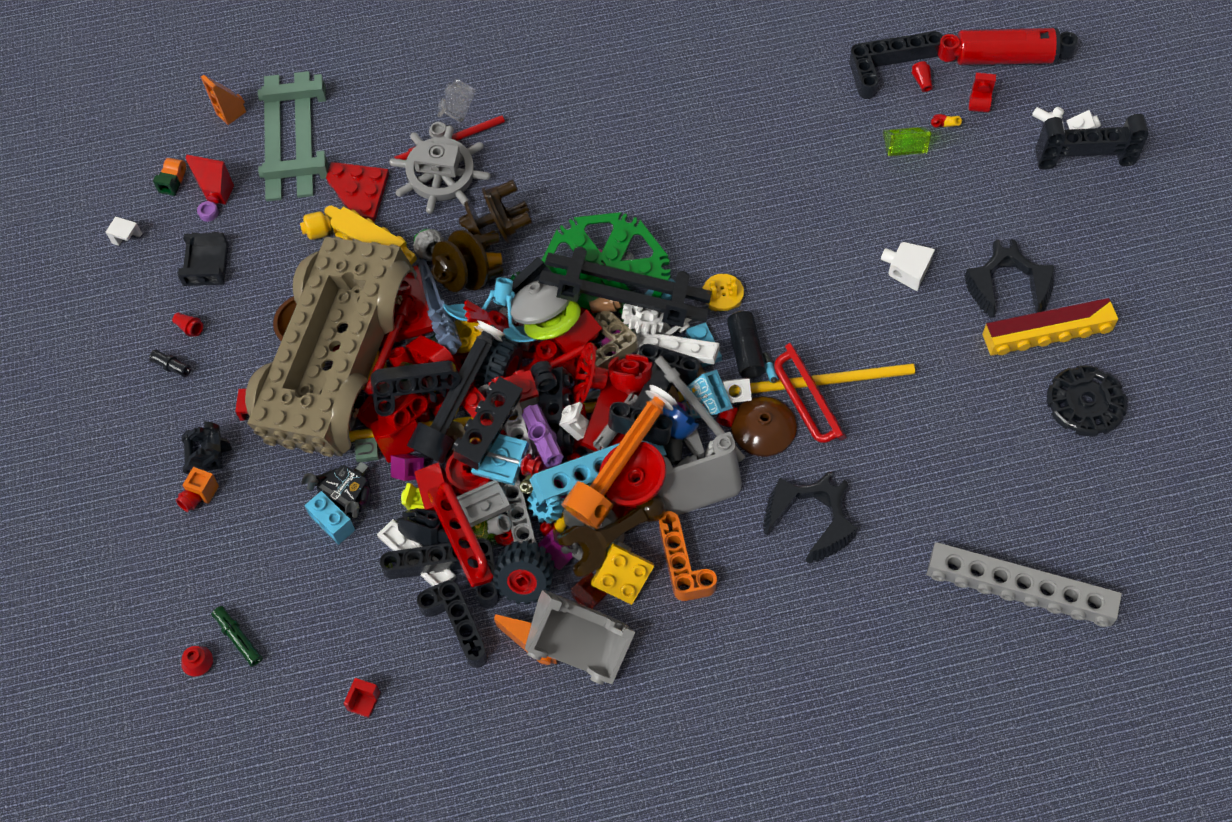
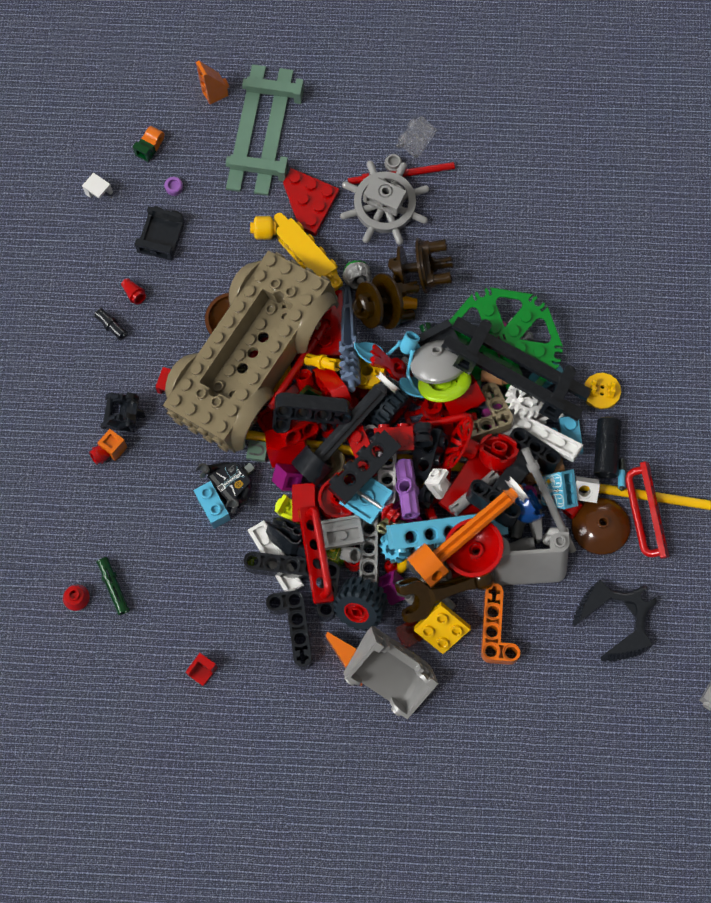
camera: 15 degrees right, 10 degrees up
red slope [185,155,234,205] -> none
none -> yellow pin [304,353,341,371]

